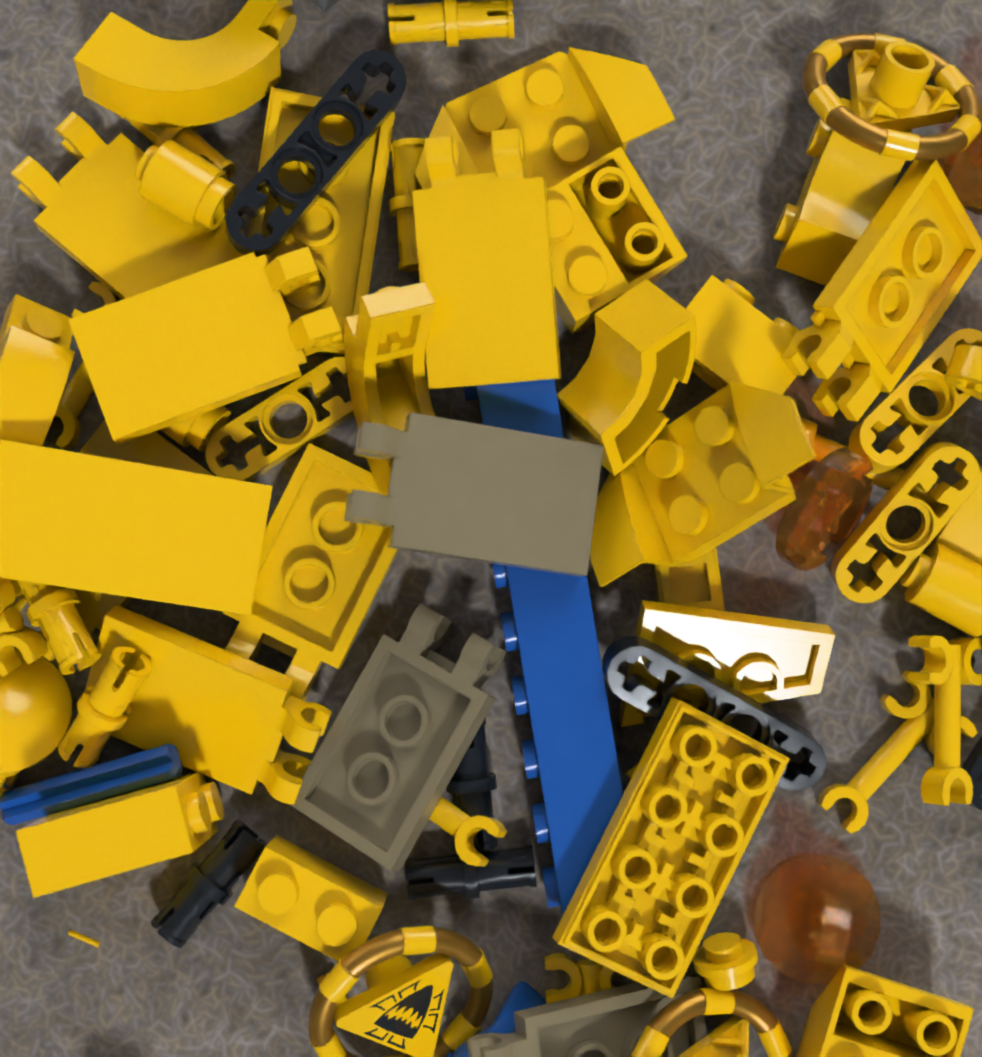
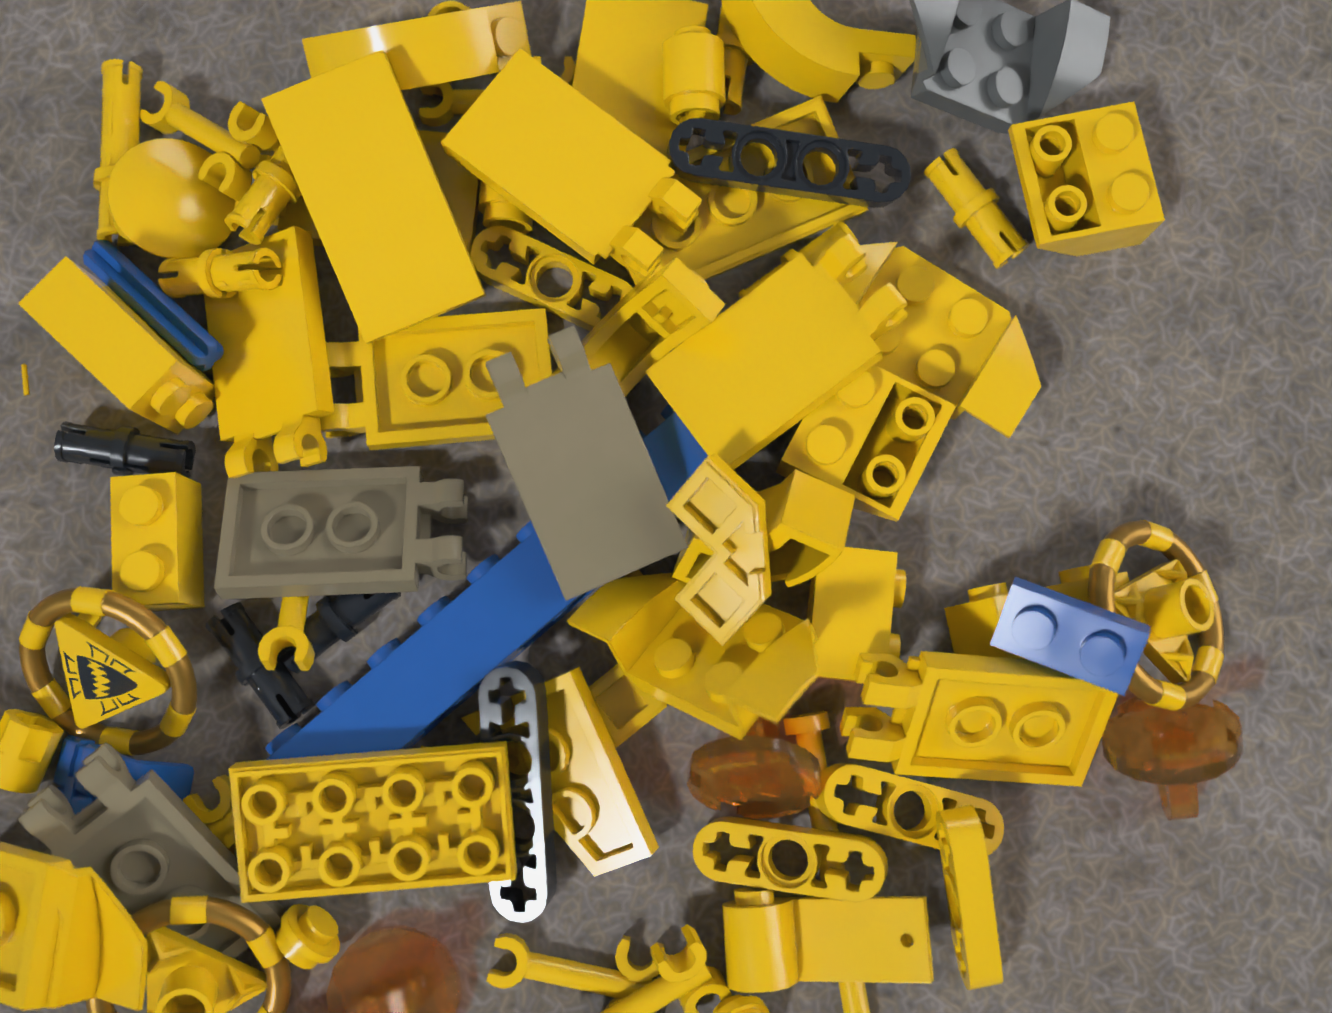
camera: 60 degrees right, 5 degrees down
none -> yellow tile [666,453,772,646]
none -> plate [990,577,1150,696]

